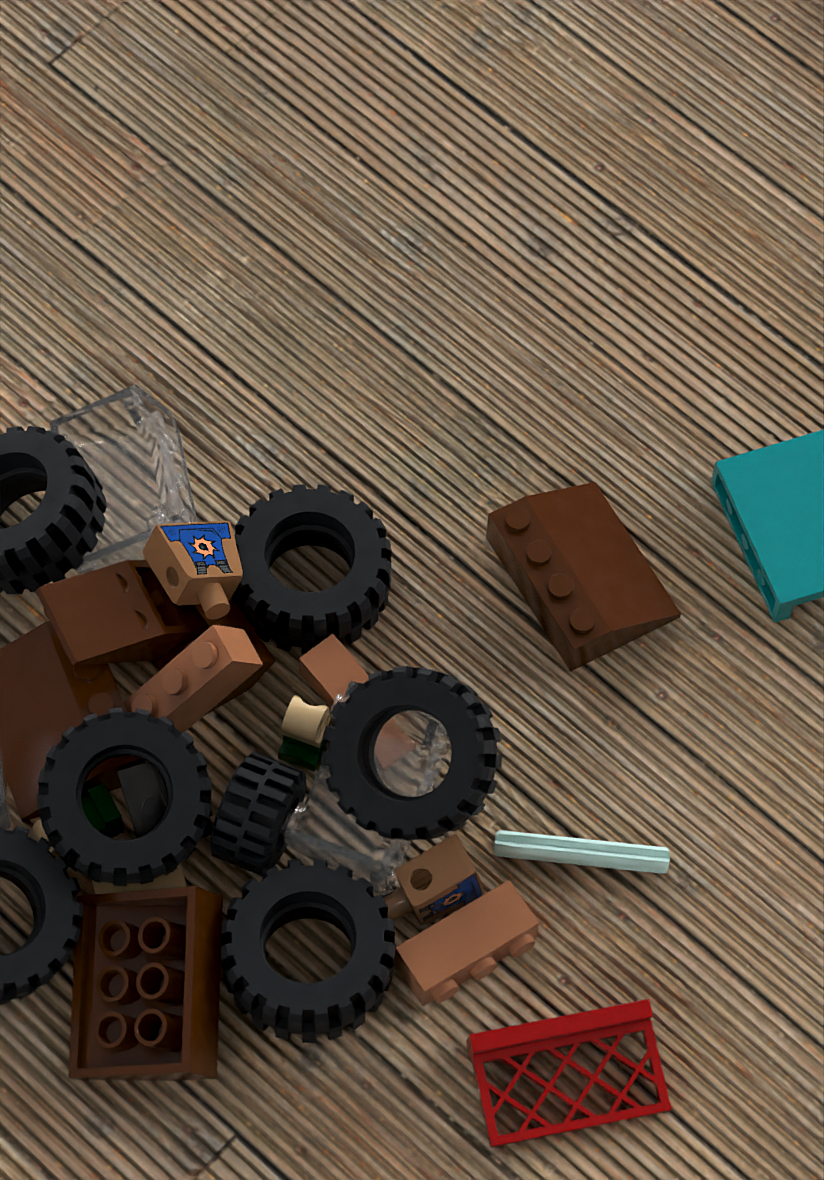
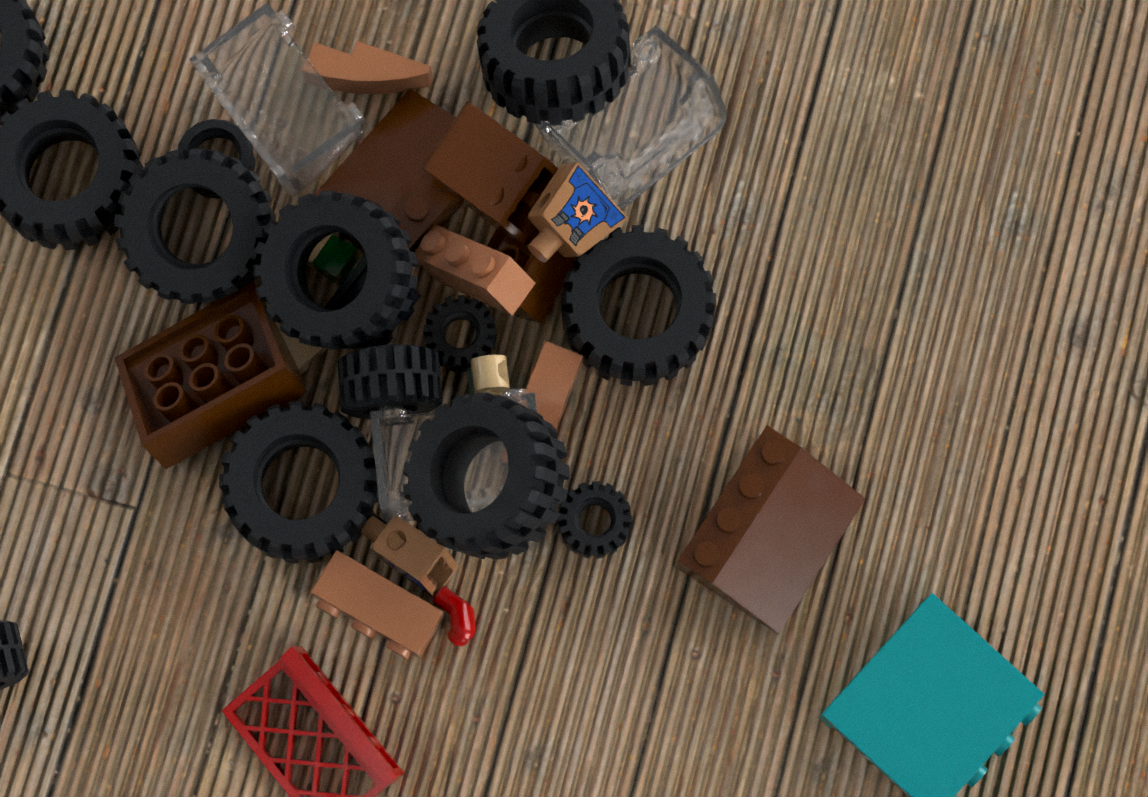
camera: 65 degrees right, 15 degrees up
light aqua axle [494,830,670,874] -> none
none -> black tyre [423,295,497,373]
none -> red arm [432,586,476,646]
none -> black tyre [558,481,632,559]

